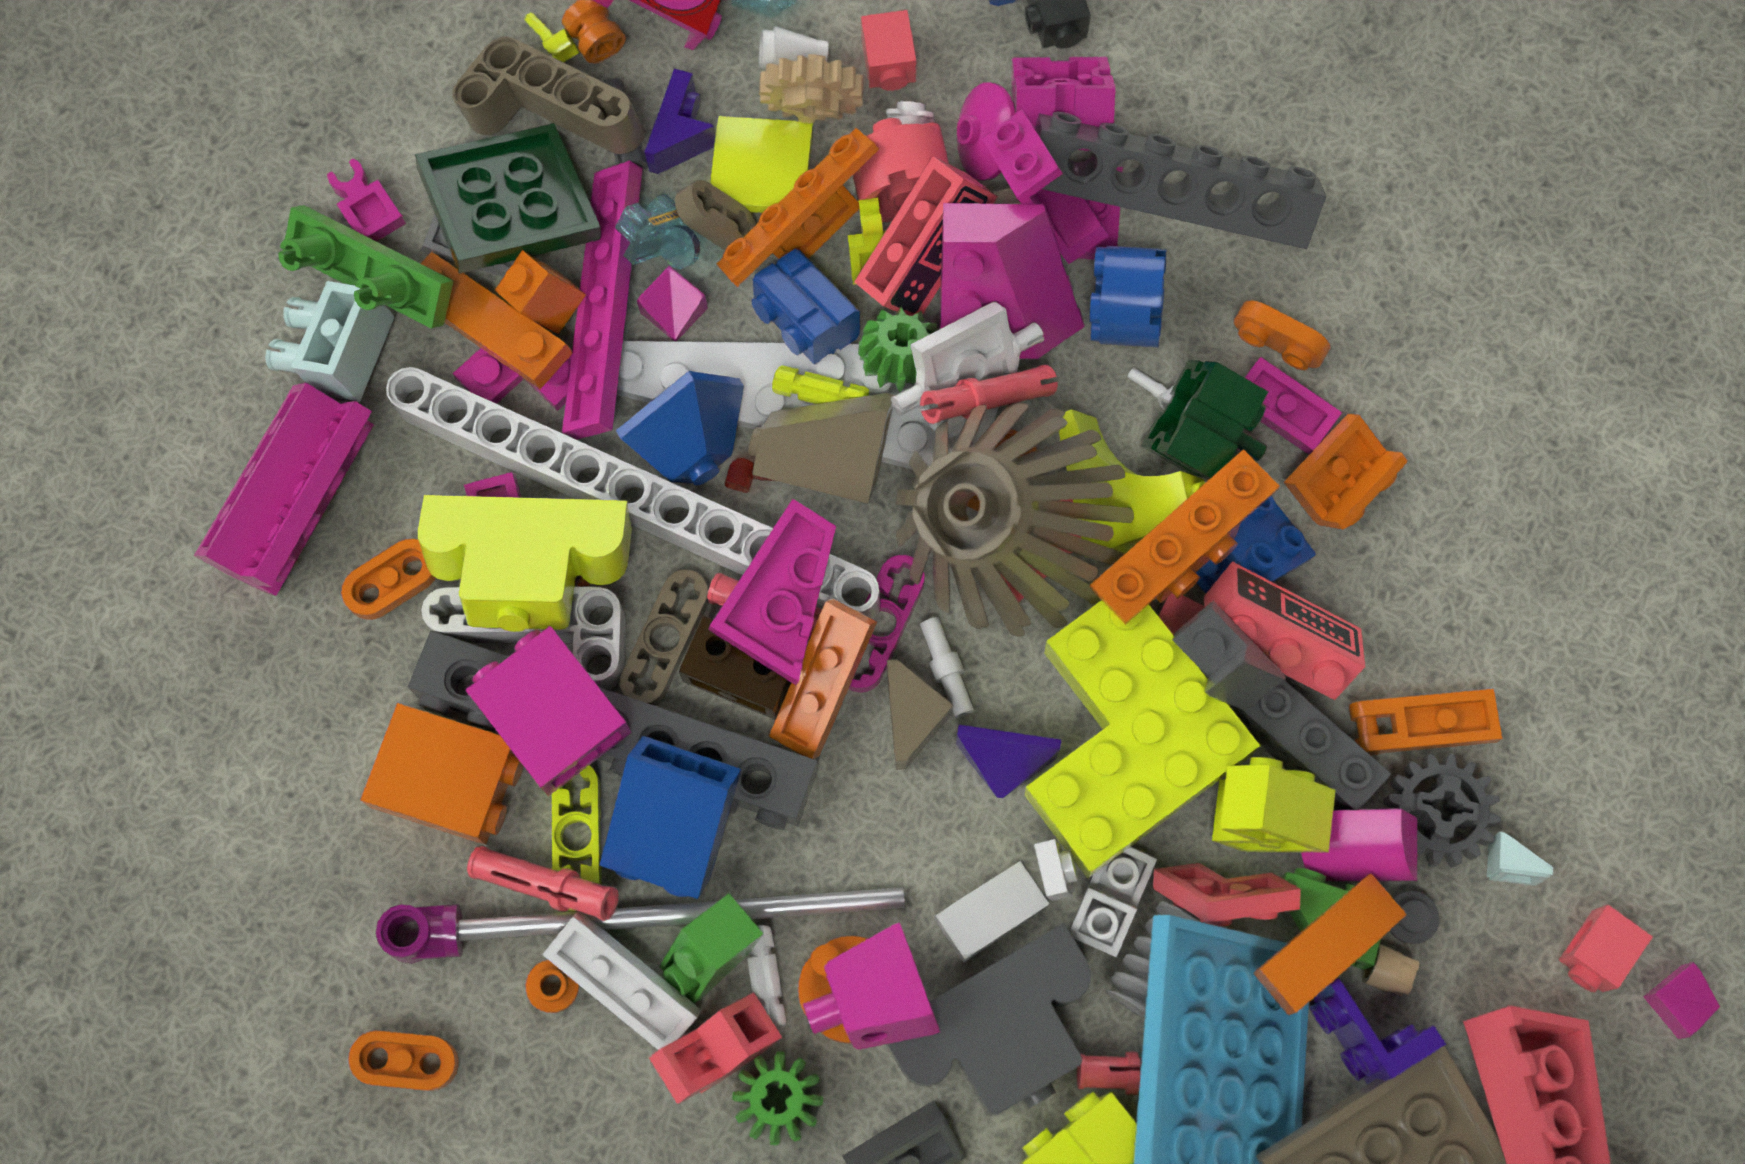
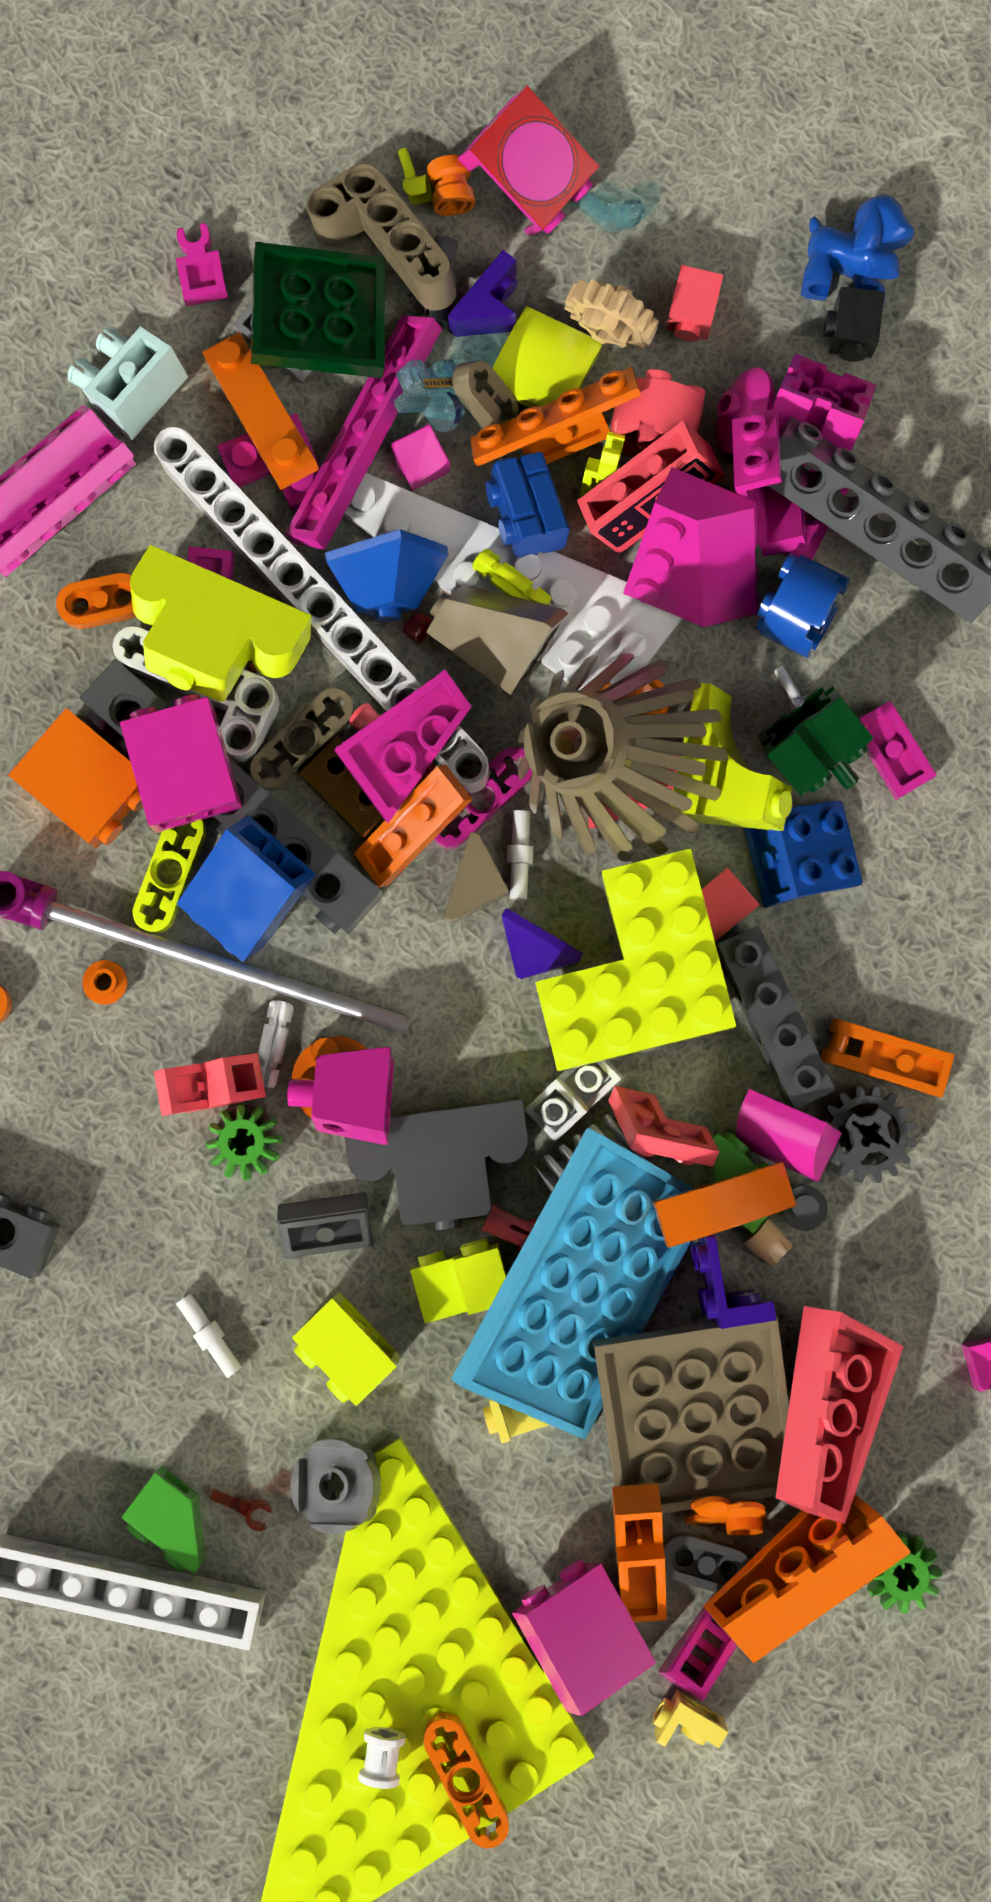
camera: 25 degrees right, 10 degrees up
bright green plate [278,205,454,329] -> none
coral pin [467,846,619,921] -> none
orange brick [495,250,586,334] -> none
white plate [542,911,702,1050] -> none
bright green slope [659,893,764,1004] -> none
white cone [759,26,828,69] -> none
bright green gear [858,305,938,393] -> none
white plate [886,101,934,125] -> none
white plate [891,301,1044,431] -> none
coral pin [920,364,1058,424] -> none
white slope [934,861,1050,963] -> none
white plate [1034,839,1078,901] -> none
orange bracket [1090,449,1280,625] -> none
dark grey slope [1172,601,1286,711] -> none
coral brick [1204,561,1366,700] -> none
neon yellow brick [1212,757,1335,852] -> none
orange plate [1234,300,1331,370] -> none
orange bracket [1283,414,1408,530] -> none
light aqua slope [1487,832,1553,886] -> none
coral brick [1559,904,1653,993] -> none

